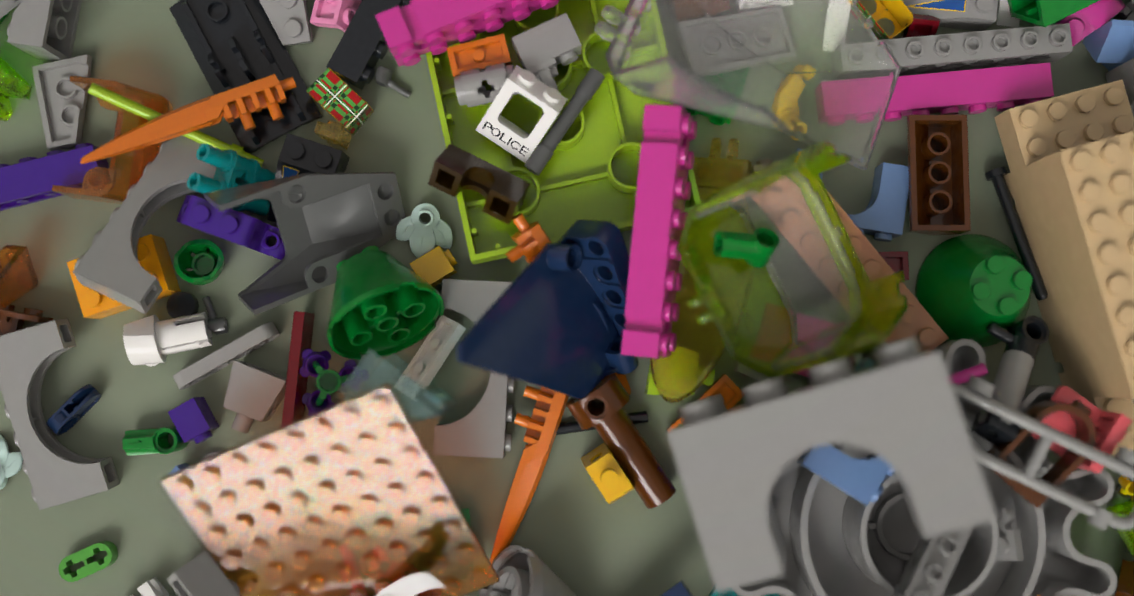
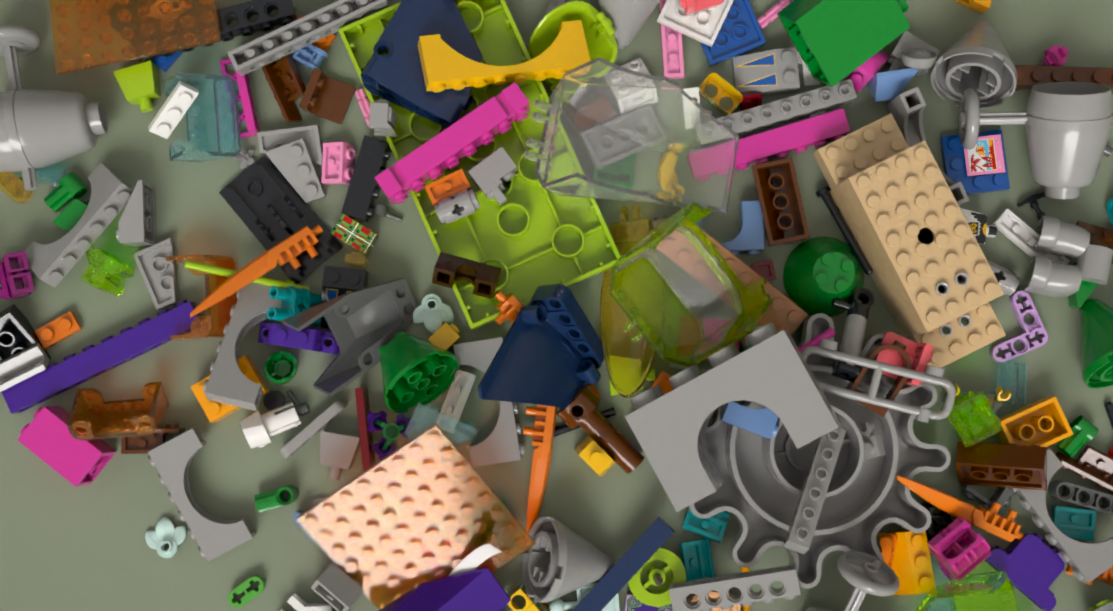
camera: 15 degrees left, 0 degrees up
dark blue piece [46,384,101,436] -> none
dark purple brick [168,397,220,444] -> none
white window [476,65,567,163] -> none
dark grey piece [524,68,605,176] -> none
dark pink brick [621,104,697,359] -> none
green piece [713,227,780,268] -> none

